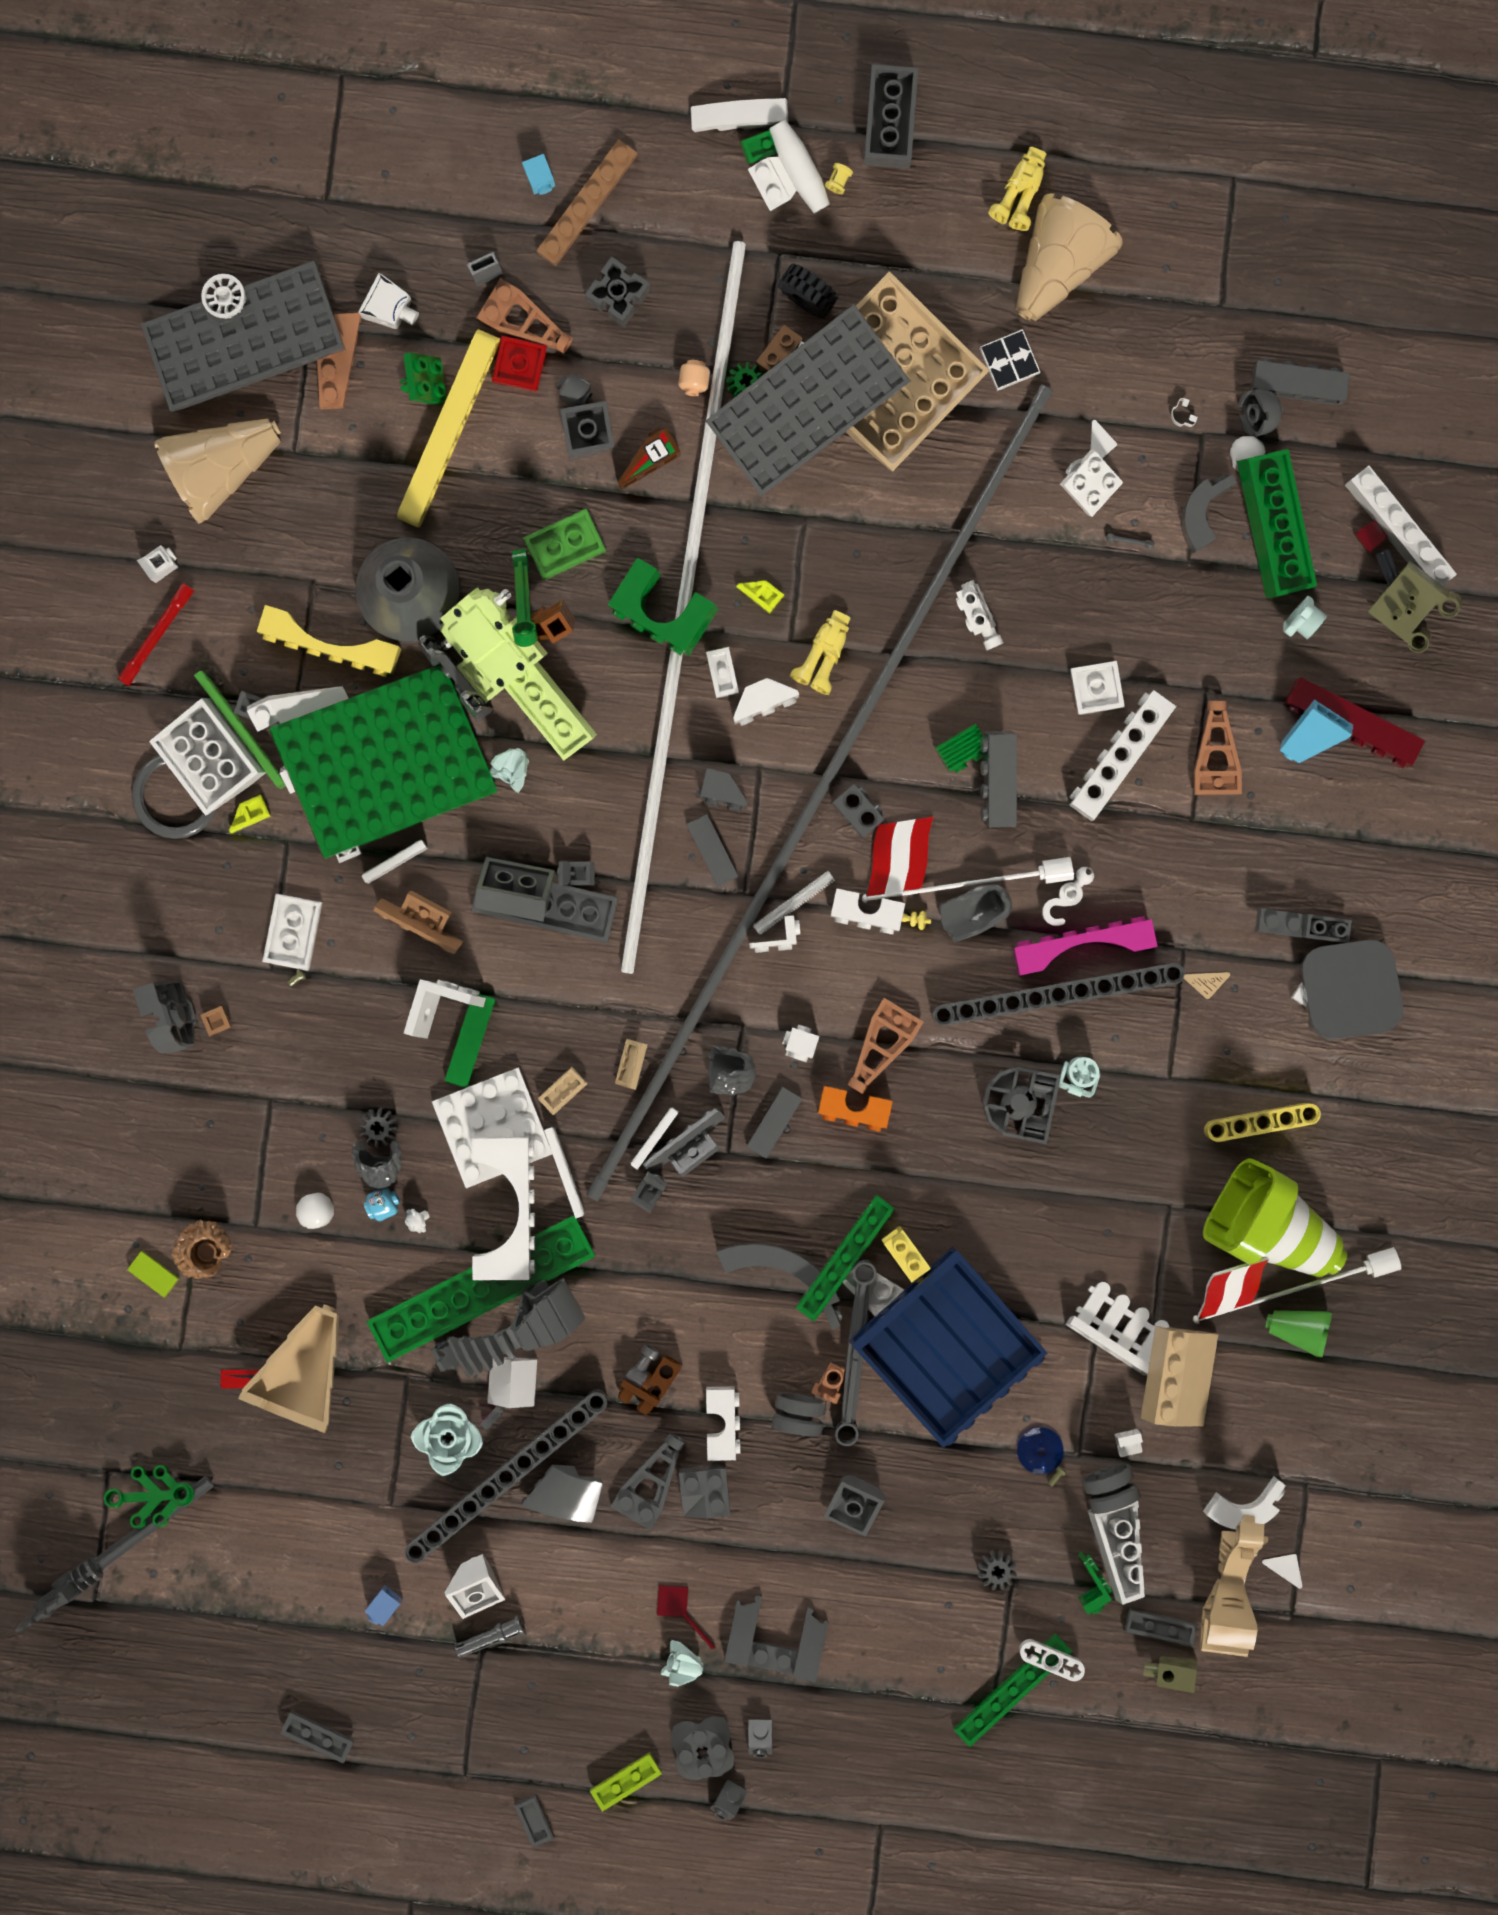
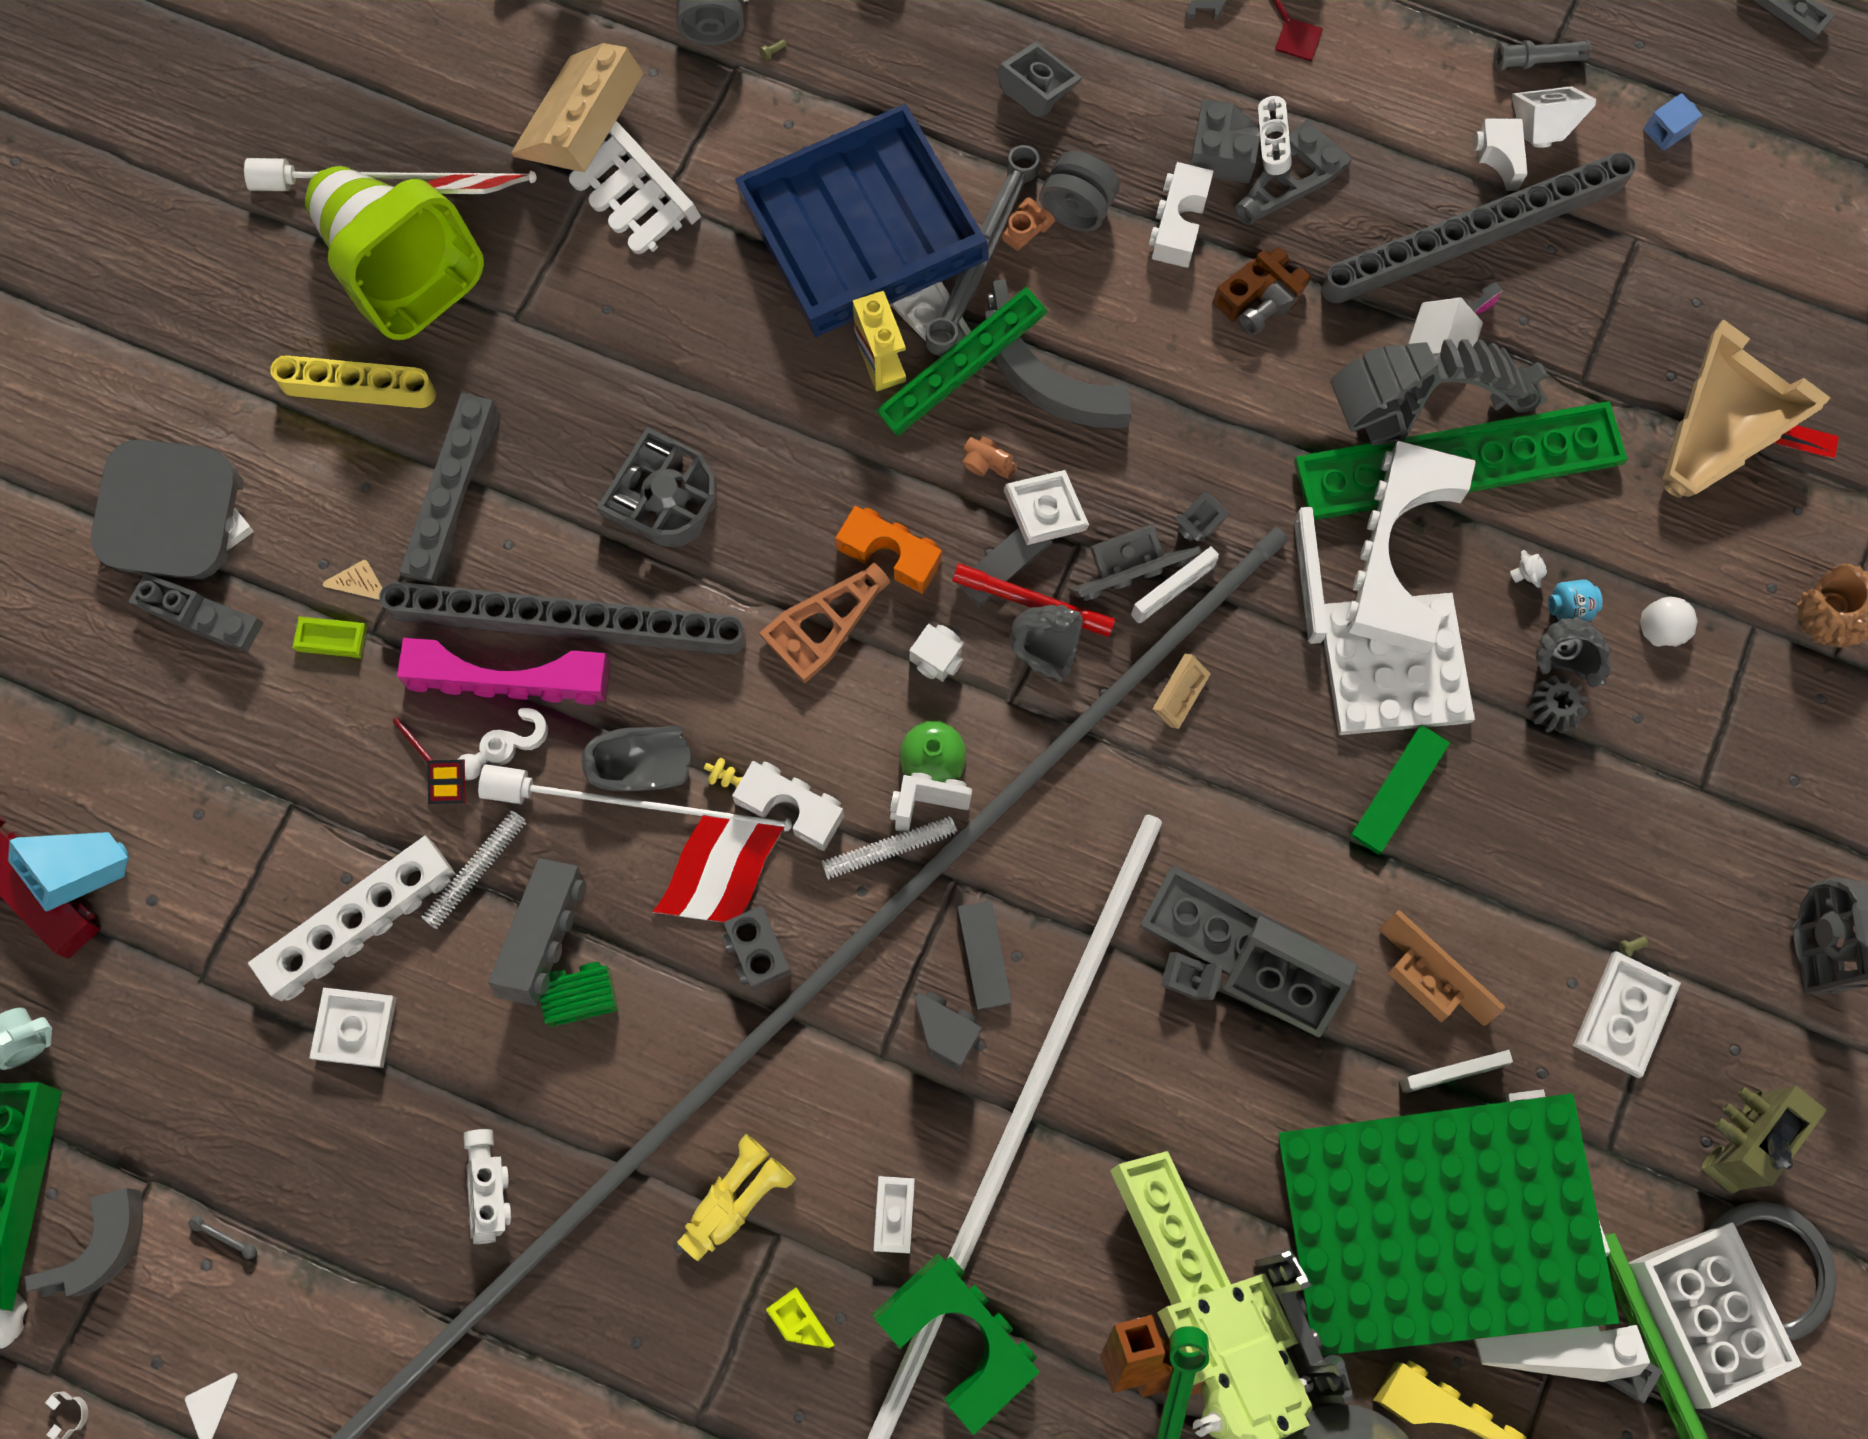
camera: 165 degrees left, 15 degrees down
medium nougat plate [200,1006,232,1036] -> none
neon yellow tile [229,794,271,833] -> none
white bracket [404,979,486,1038] -> none
light aqua brick [411,1404,483,1476] -> none
light aqua brick [490,748,529,793] -> none
dark grey slope [521,1464,603,1523] -> none
tan plate [537,1067,588,1115] -> none
white slope [733,678,799,726] -> none
clear blue dish [1017,1427,1064,1474] -> none
light aqua piece [1059,1056,1100,1098] -> none
white plate [1060,450,1123,517] -> none
white bracket [1114,1429,1143,1457] -> none
nougat plate [1194,701,1242,795] -> none
bright green cone [1265,1310,1332,1358] -> none
none -> lime tile [292,616,368,658]
none -> piece [393,718,466,804]
none -> dark grey arch [399,393,501,586]
none -> white axle [421,811,526,929]
none -> bright green cylinder [899,721,966,783]
none -> red piece [952,563,1115,637]
none -> nougat plate [962,437,1017,480]
none -> white tile [1003,470,1089,545]
none -> white beam [1258,96,1292,175]
none -> white arch [1473,119,1527,191]
none -> olive piece [1701,1086,1827,1194]

